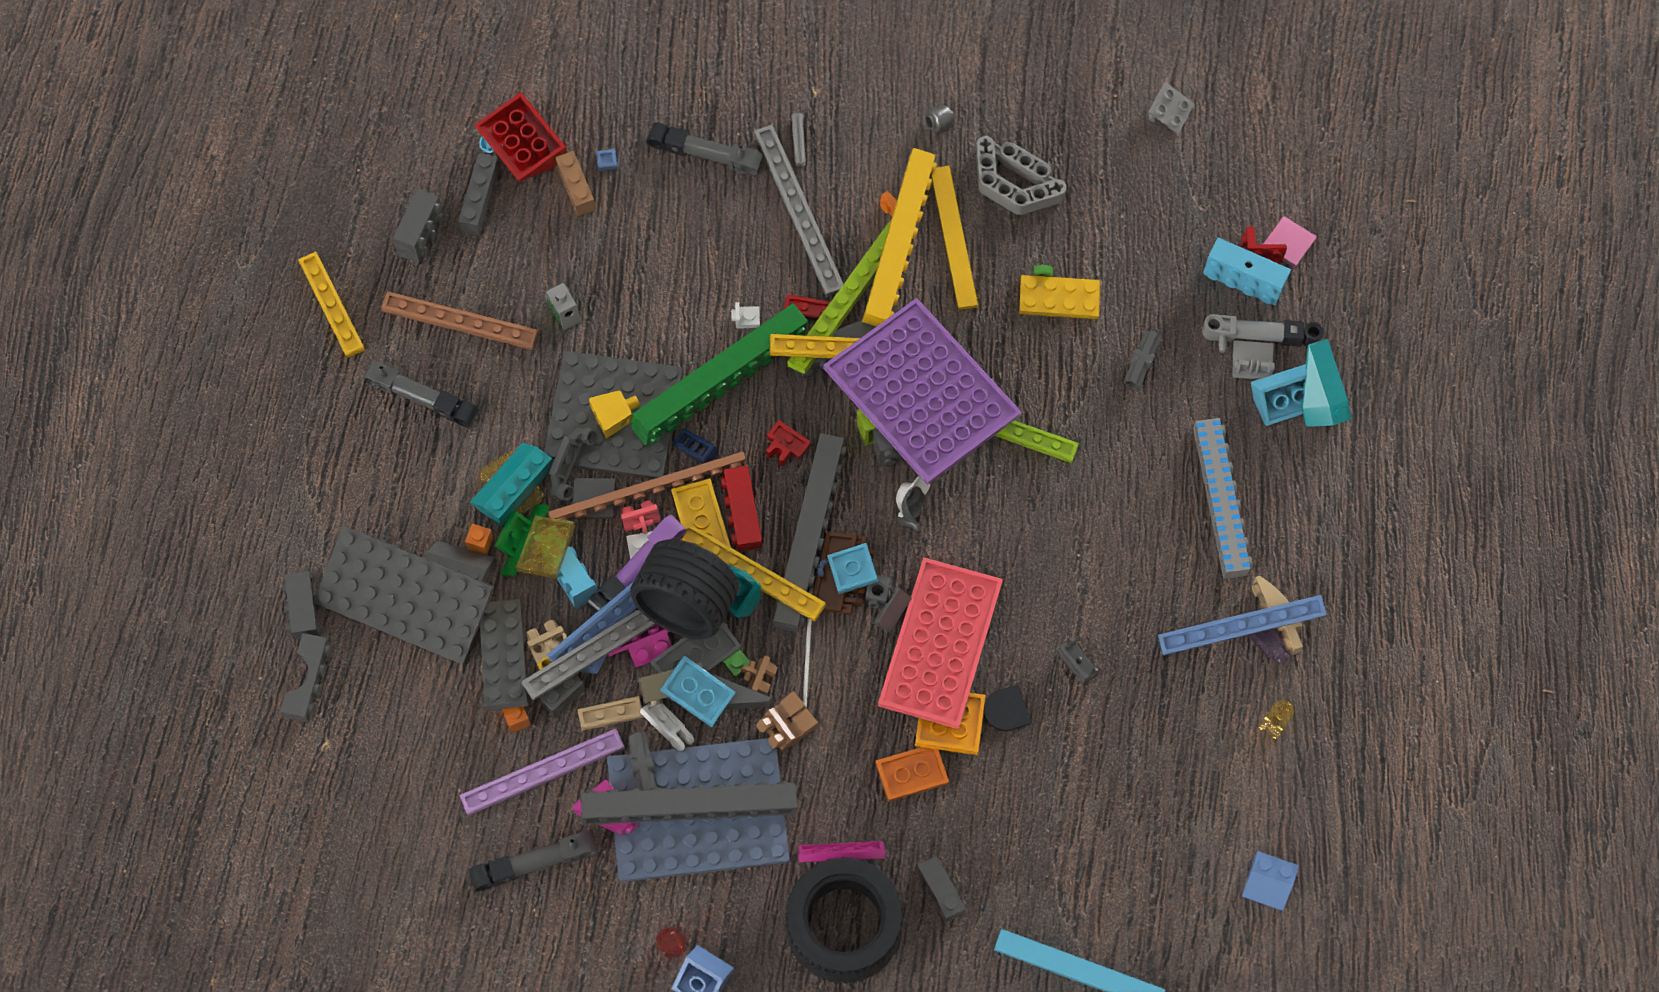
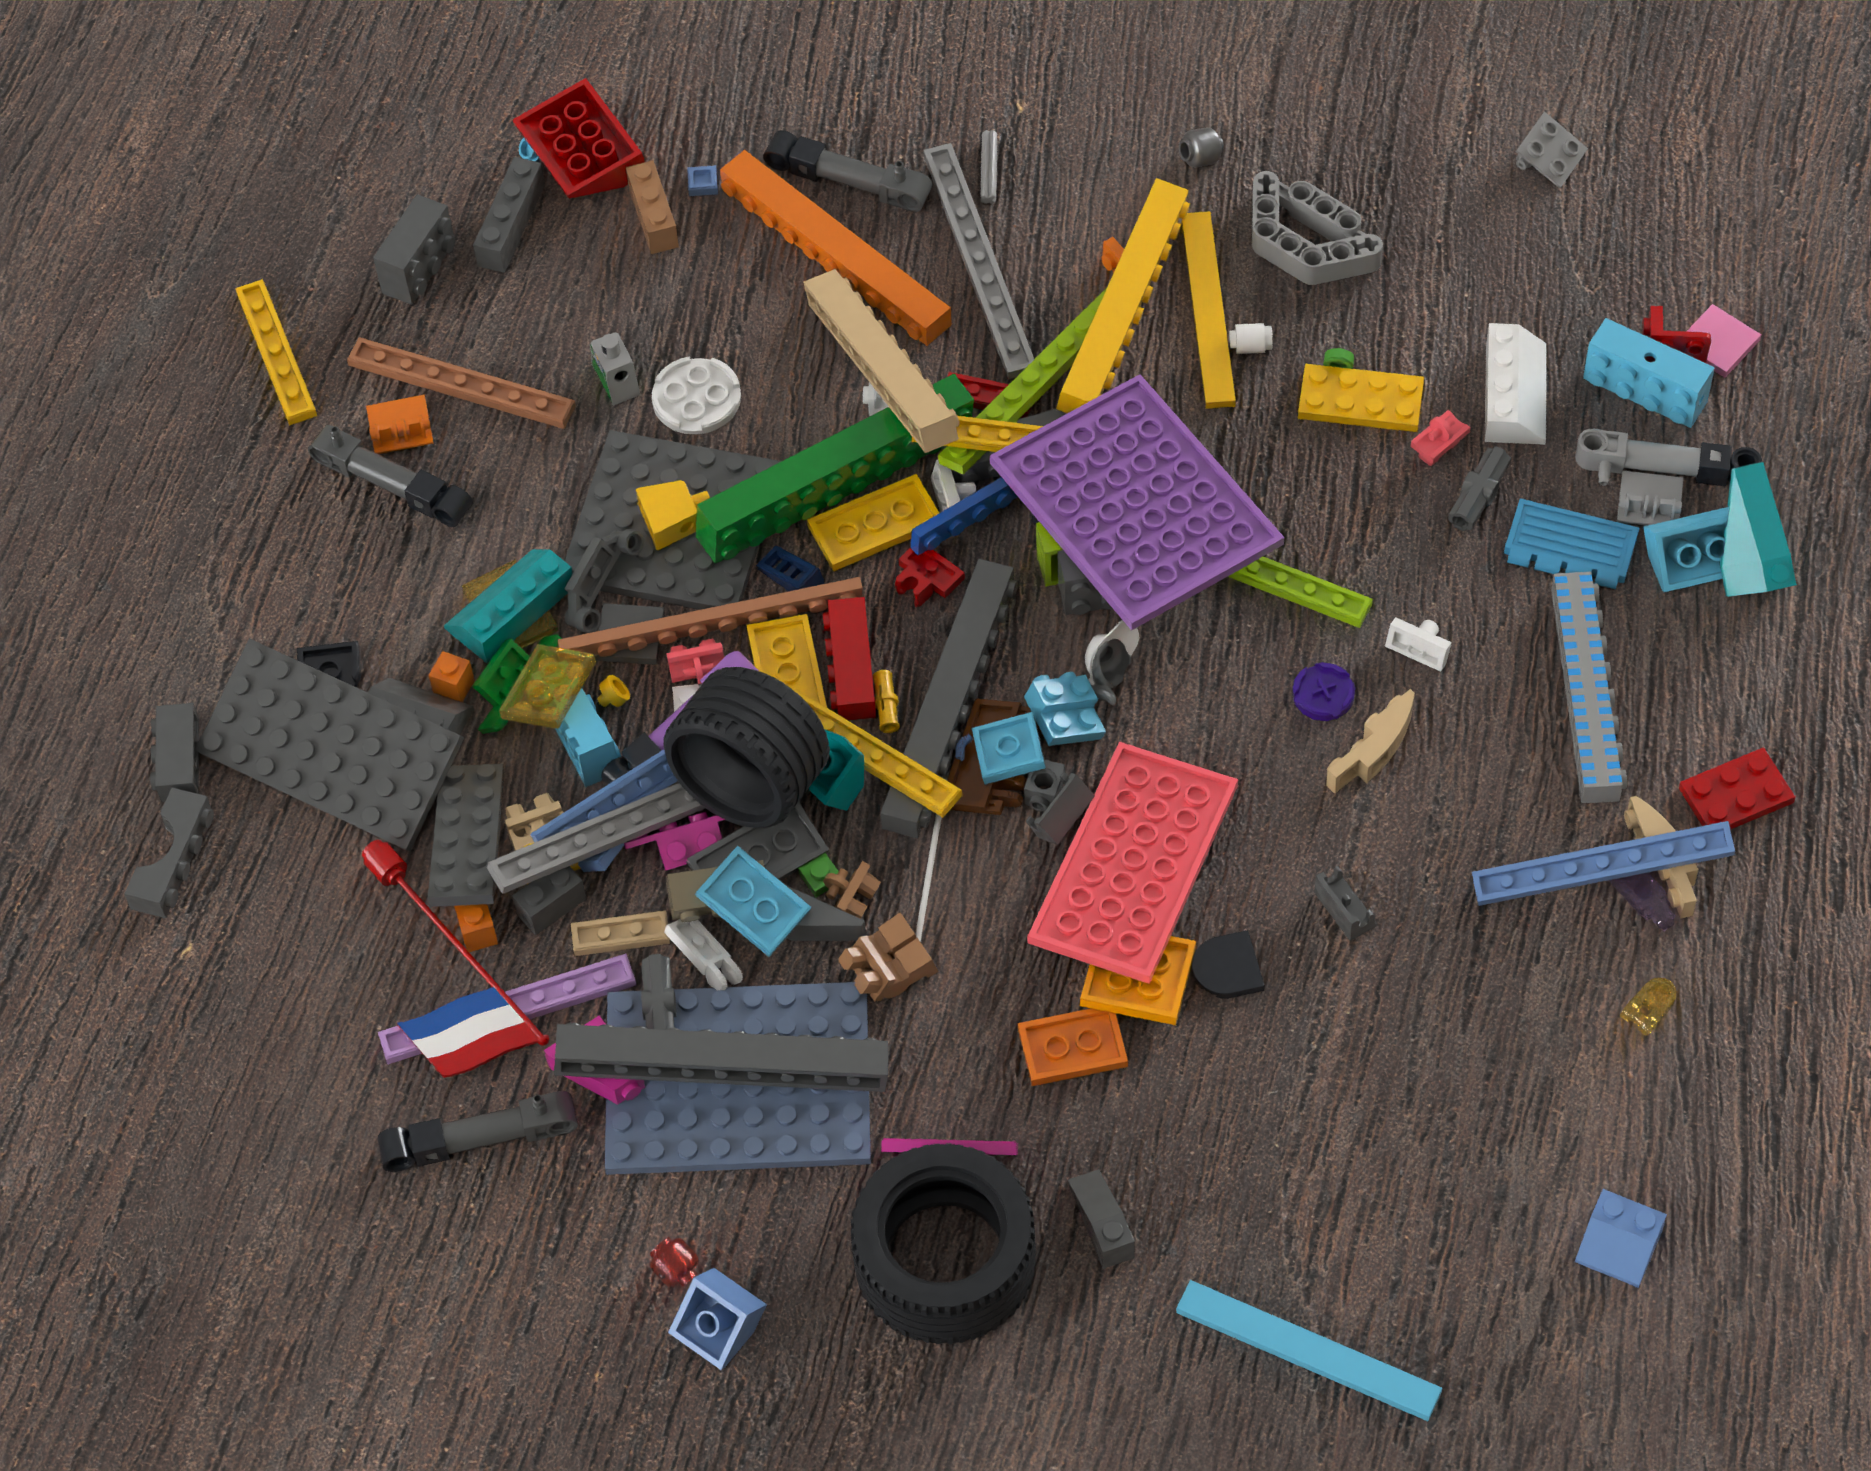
camera: 10 degrees right, 10 degrees down
none -> black tile [297,641,361,687]
none -> flag [362,839,549,1078]
none -> orange hinge [366,394,434,454]
none -> yellow tile [597,675,630,707]
none -> white tile [652,356,741,434]
none -> orange brick [720,150,952,346]
none -> tan brick [803,269,959,453]
none -> yellow plate [807,474,939,572]
none -> yellow pin [873,670,900,733]
none -> blue plate [911,477,1018,556]
none -> white tile [931,460,976,512]
none -> medium azure plate [1024,672,1106,746]
none -> white brick [1229,323,1272,354]
none -> dark purple tile [1292,662,1355,721]
none -> tan slope [1326,689,1415,793]
none -> white tile [1385,617,1452,672]
none -> coral hips [1410,410,1471,466]
none -> white slope [1485,323,1546,445]
none -> dark azure hinge [1504,498,1639,590]
none -> red plate [1679,747,1796,830]

